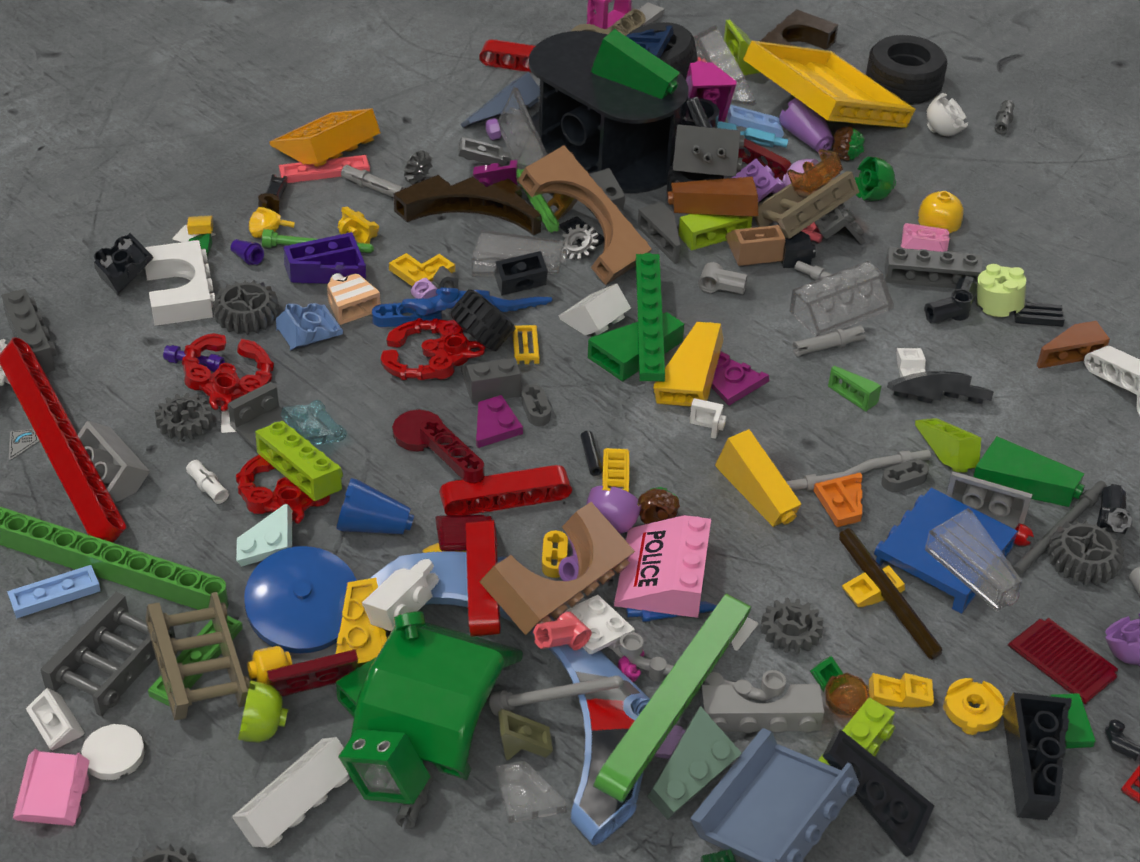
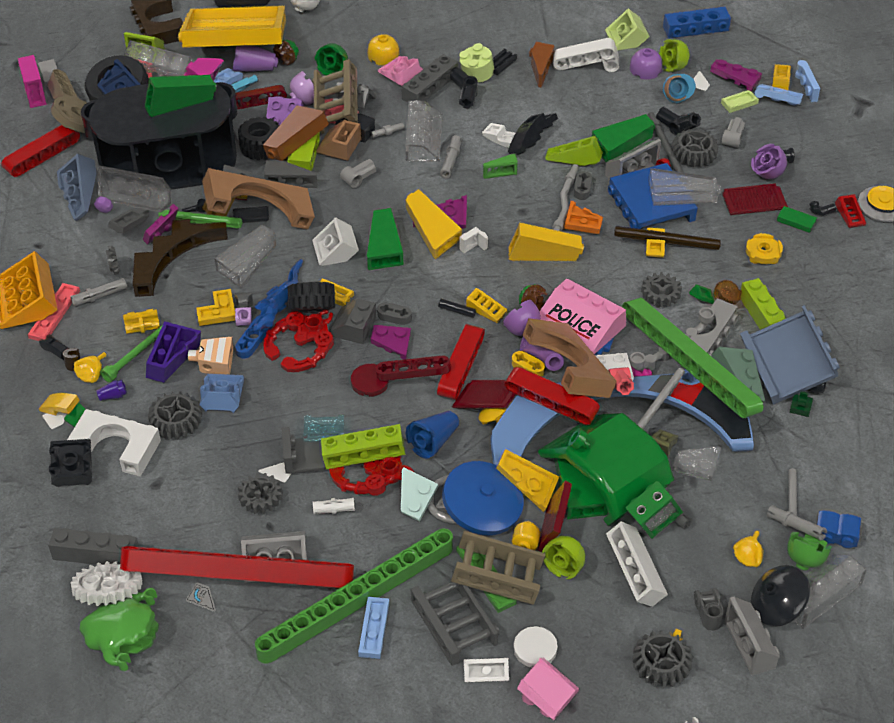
camera: 55 degrees left, 5 degrees up
dark purple bar [163,345,225,372] -> none
red piece [182,333,274,412] -> none
white hinge [362,559,439,631] -> none
black brick [495,251,548,296] -> none
light grey gear [559,224,599,260] -> none
green plate [636,253,665,381] -> none
dark grey piece [673,97,745,176] -> none
clear orange window [787,149,843,193] -> none
black wing [823,729,935,857] -> none
yellow slope [869,673,934,708] -> none
black wedge [1002,692,1072,820] -> none

